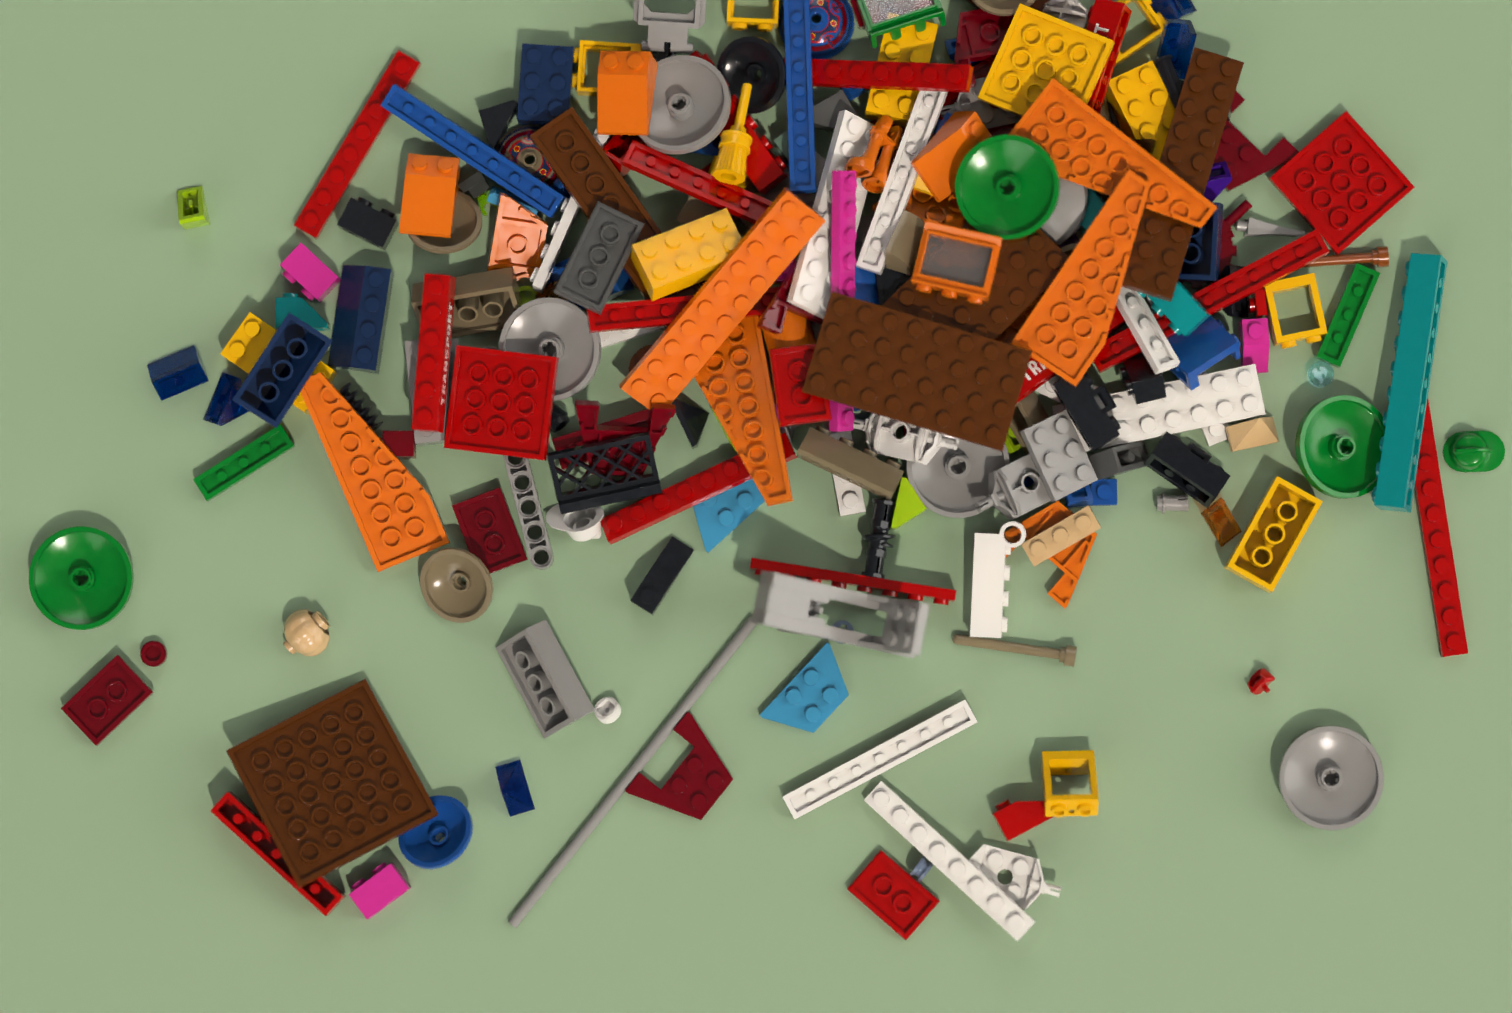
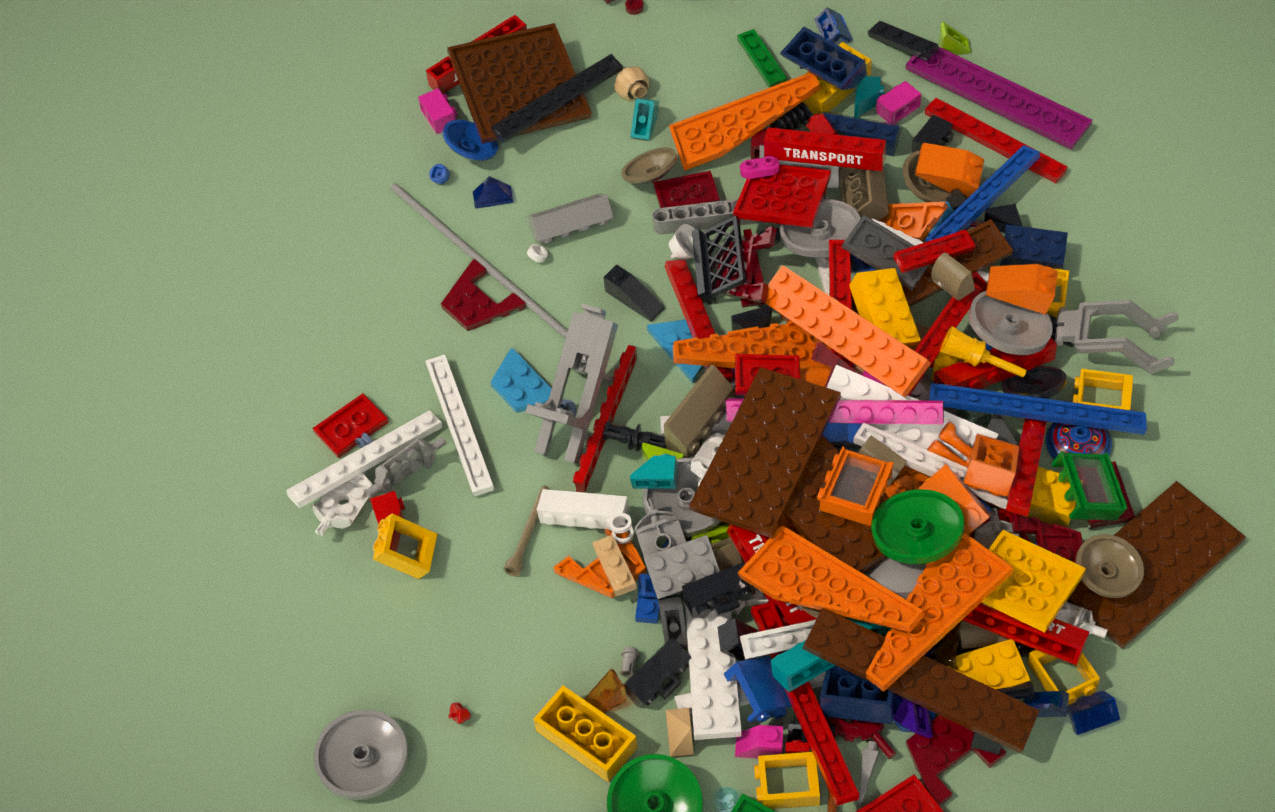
camera: 100 degrees right, 30 degrees down
none -> light grey plate [365,437,446,498]
none -> blue tile [429,164,450,184]
none -> black tile [491,54,623,143]
none -> teal slope [630,98,659,140]
none -> teal slope [630,454,678,489]
none -> dark pink plate [740,156,779,179]
none -> red brick [806,113,838,135]
none -> black plate [868,21,939,61]
none -> red plate [893,229,976,273]
none -> magenta plate [905,47,1092,150]
none -> dark tan brick [931,252,975,301]
none -> orange slope [964,433,1019,497]

